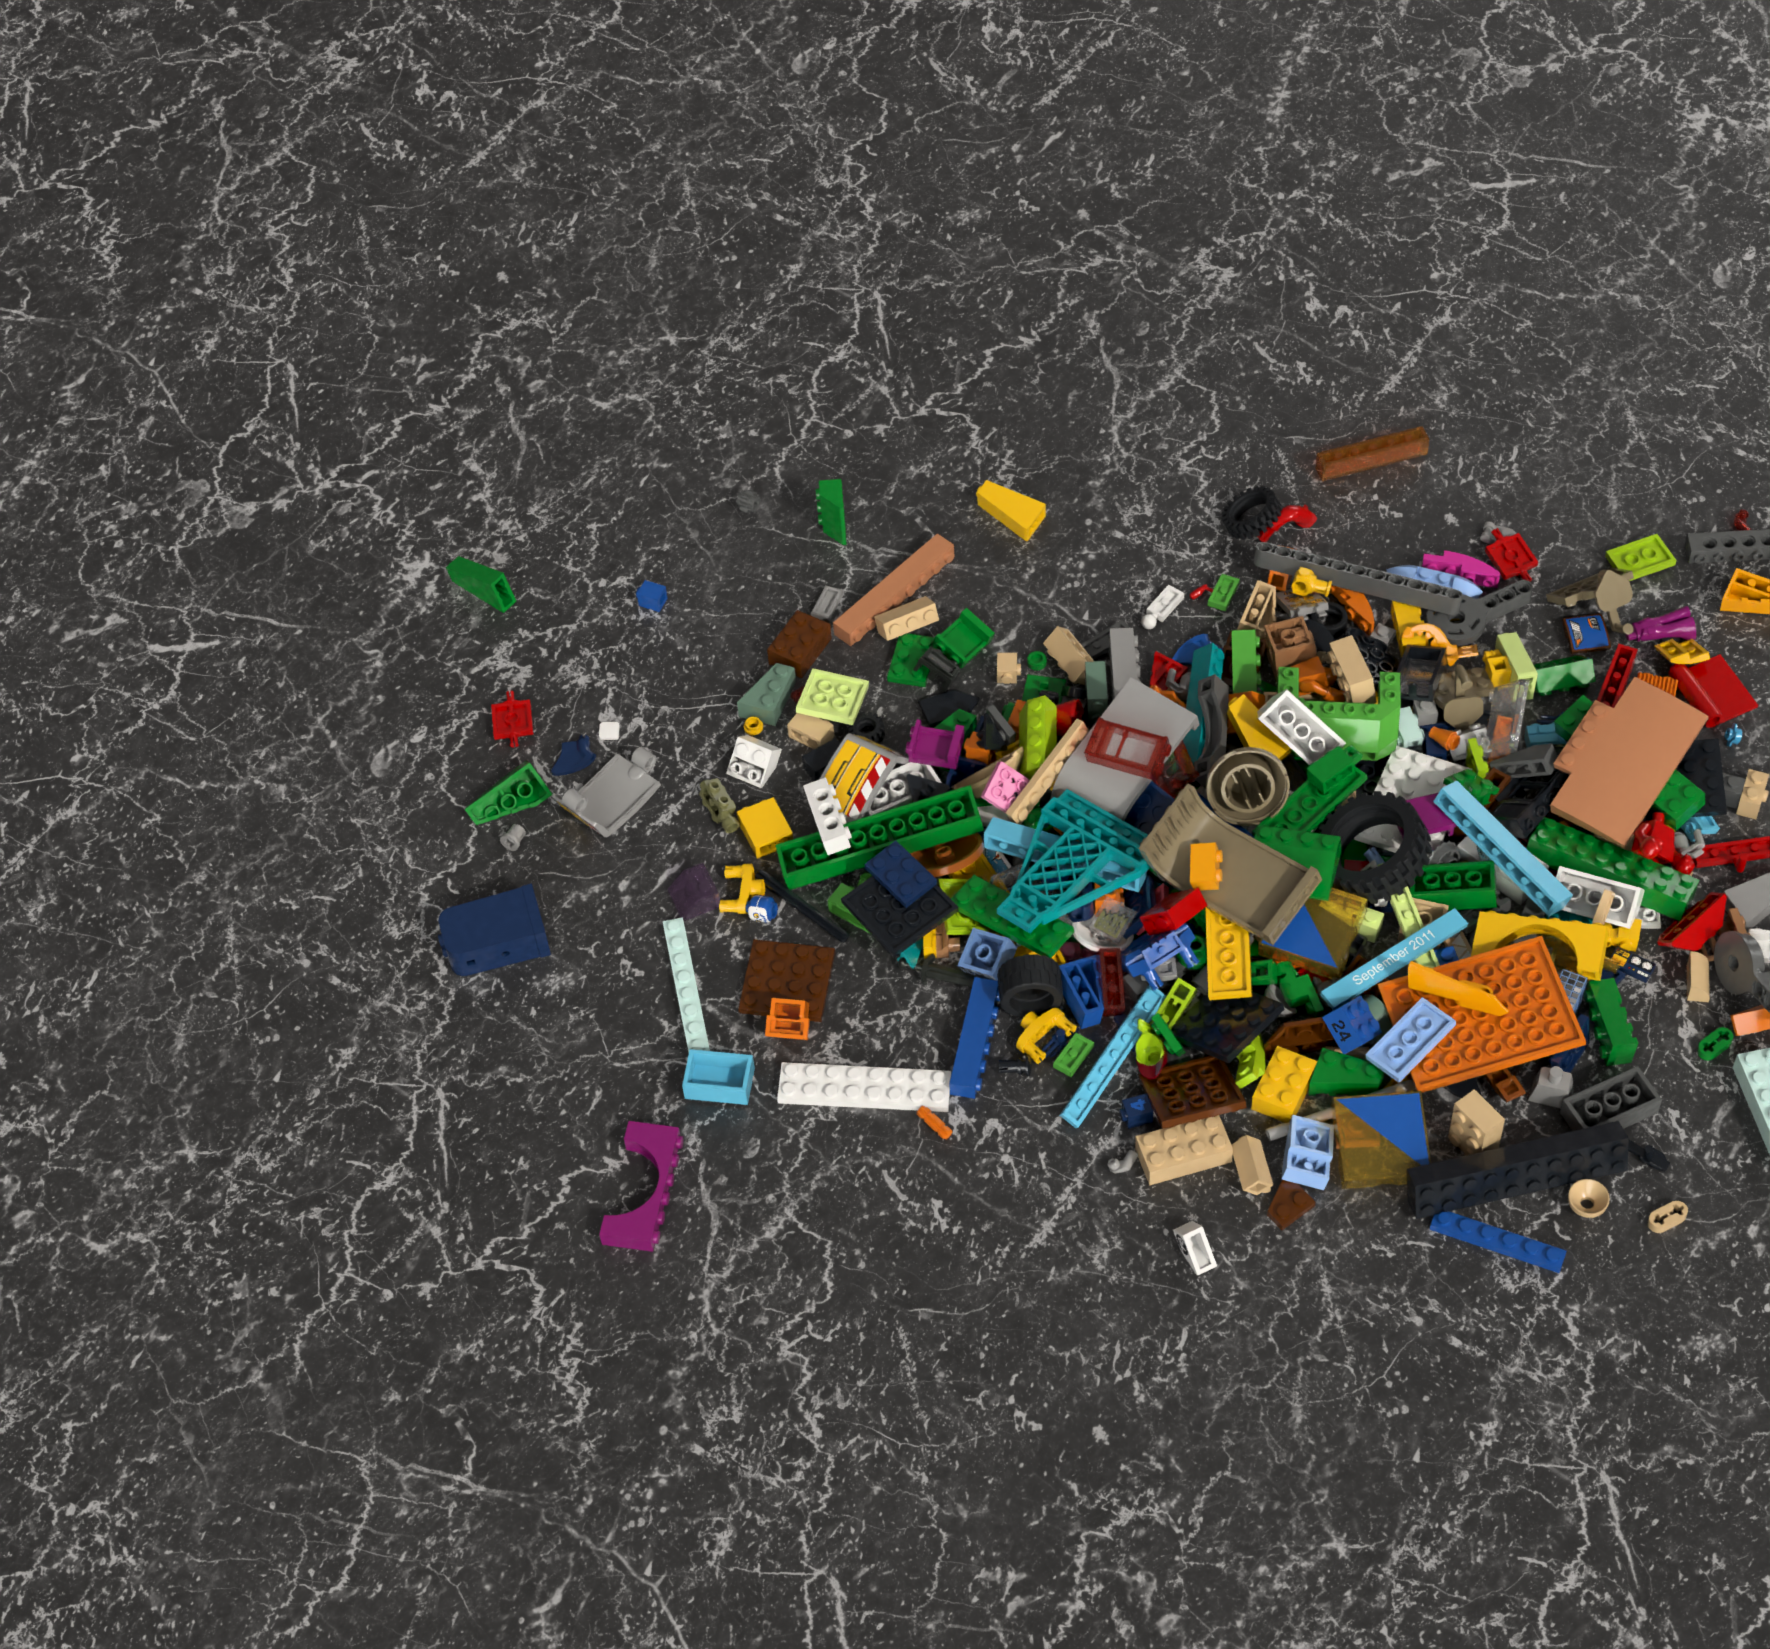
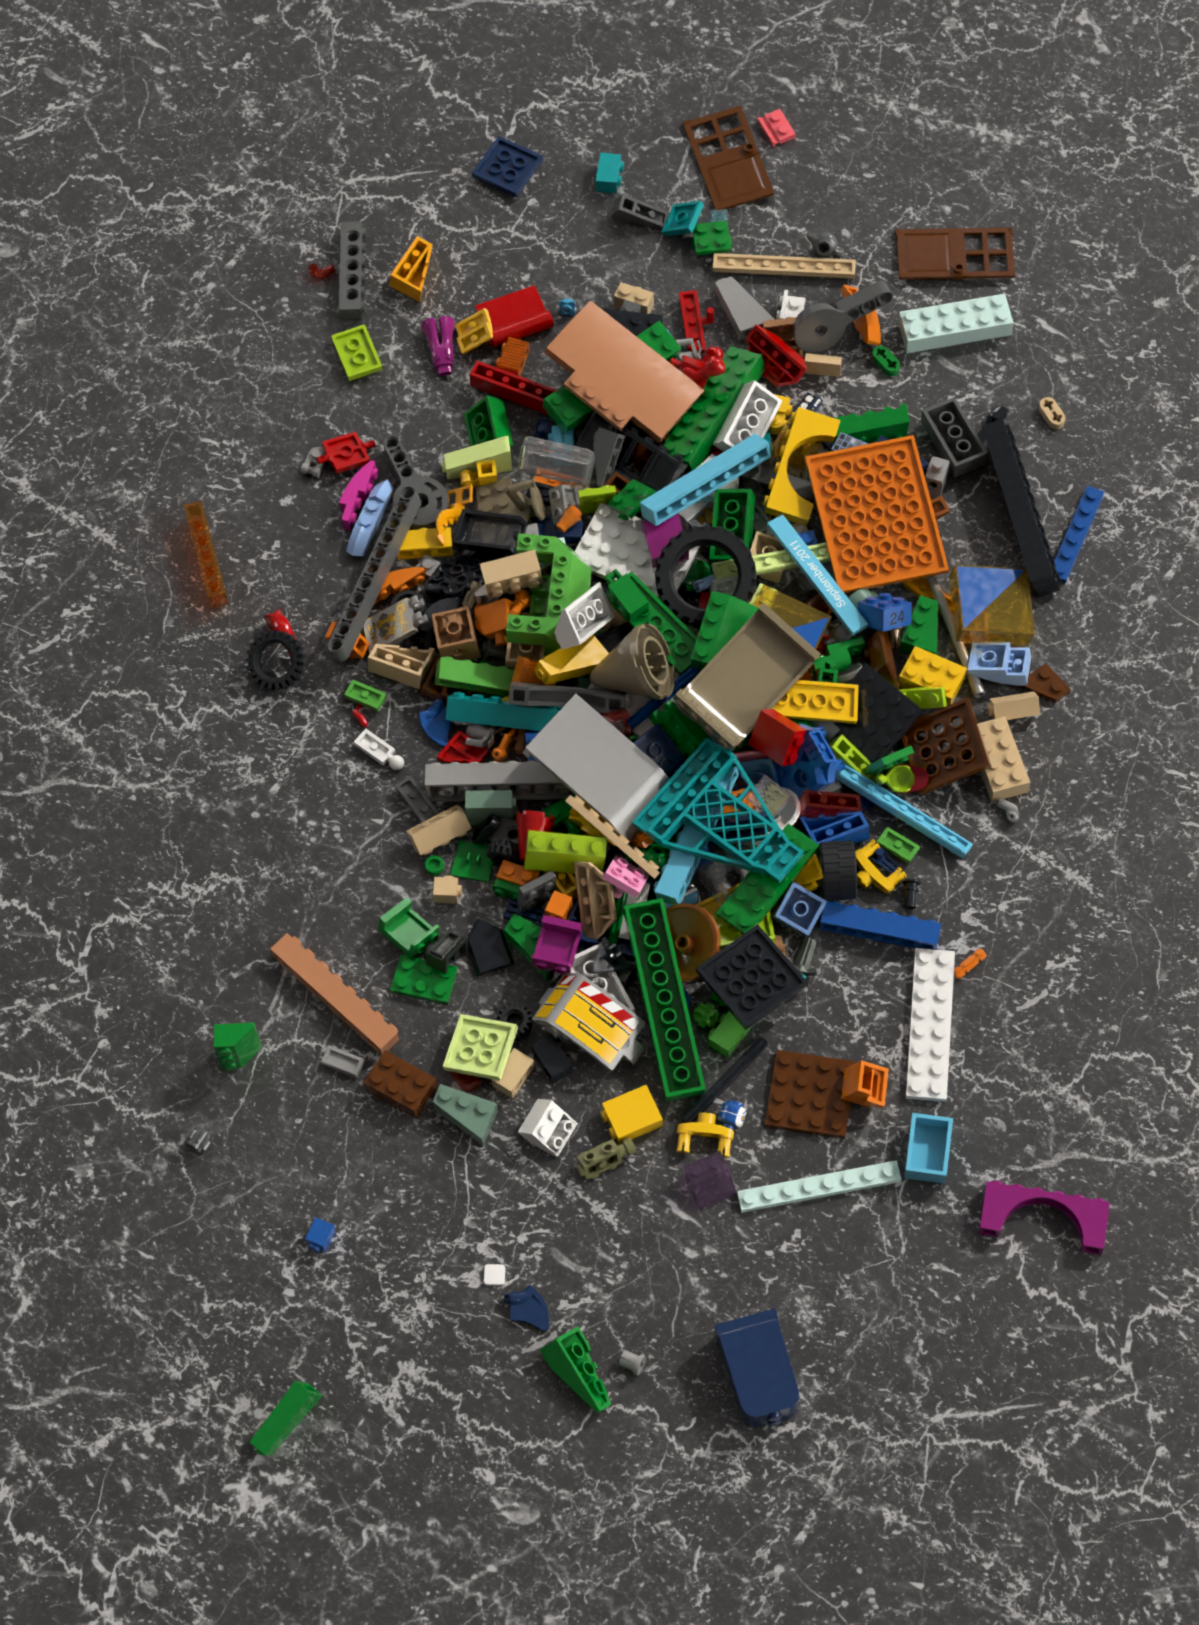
camera: 90 degrees left, 10 degrees up
red plate [491,691,534,748] -> none
light grey panel [551,746,661,837] -> none
yellow plate [743,717,763,735] -> none
white brick [803,777,852,855] -> none
dark blue plate [865,840,937,908] -> none
tan brick [874,596,939,641] -> none
yellow slope [976,480,1046,542] -> none
black piece [976,713,1007,751] -> none
clear red door [1084,717,1171,781] -> none
dark blue brick [1119,1094,1153,1129] -> none
white slope [1173,1221,1217,1275] -> none
light orange brick [1190,842,1223,891] -> none
yellow connector [1291,567,1332,597] -> none
light blue plate [1365,997,1456,1083] -> none
light orange panel [1408,961,1509,1016] -> none
tan brick [1448,1089,1505,1156] -> none
dark tan plate [1546,567,1634,635] -> none
slope [1562,614,1611,654] -> none
tan piece [1568,1179,1610,1218] -> none
tan tile [1592,889,1615,925] -> none

